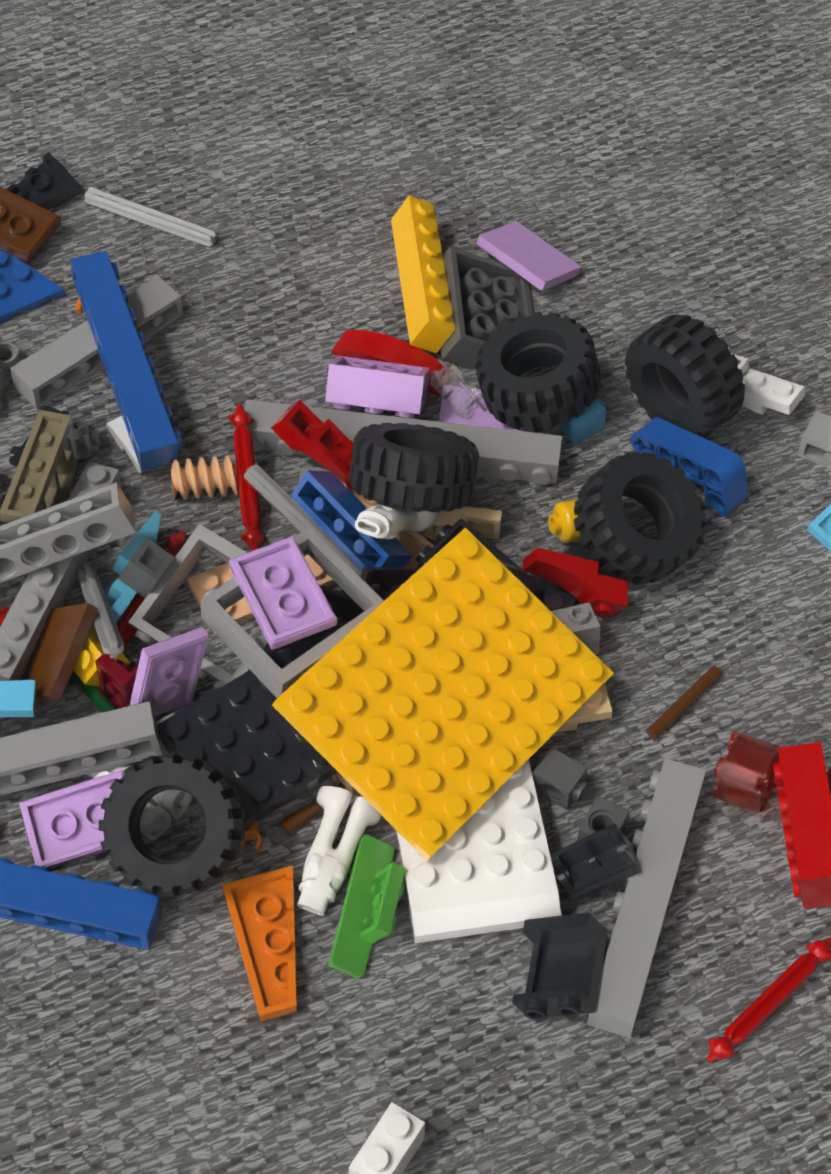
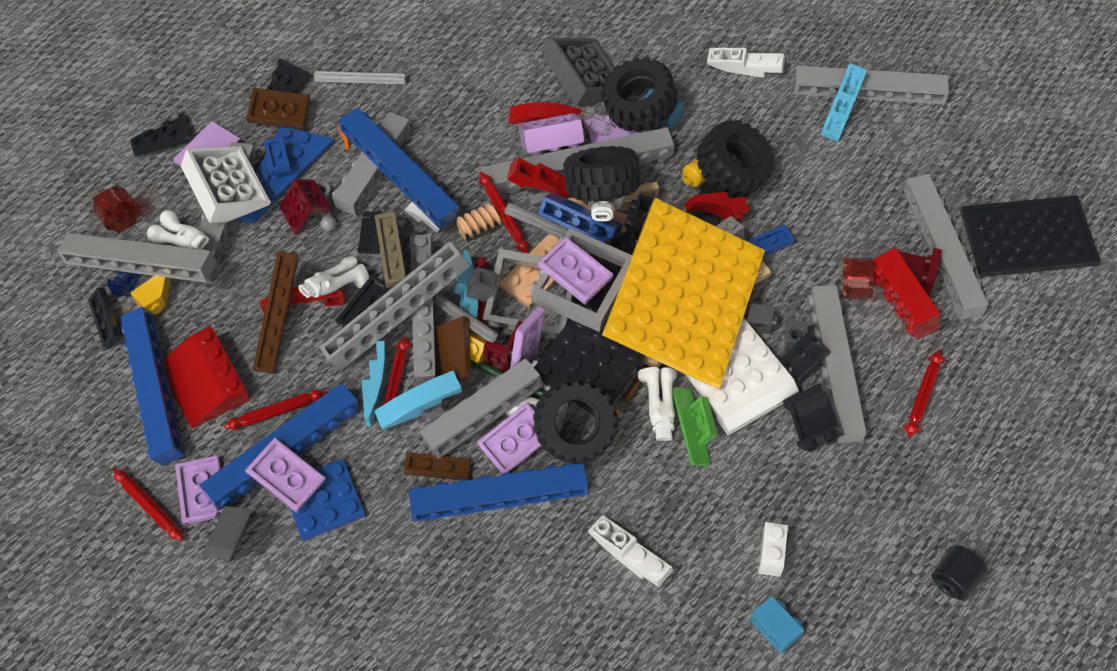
camera: 20 degrees left, 5 degrees up
orange wing [222,865,297,1022] -> none
yellow brick [391,195,456,354] -> none
lavender tile [476,221,582,291] -> none
black tyre [625,315,745,438] -> none
blue beam [630,417,749,517] -> none
reddish brown bar [646,666,722,740] -> none
none -> white slope [588,515,673,587]
none -> blue plate [749,225,795,256]

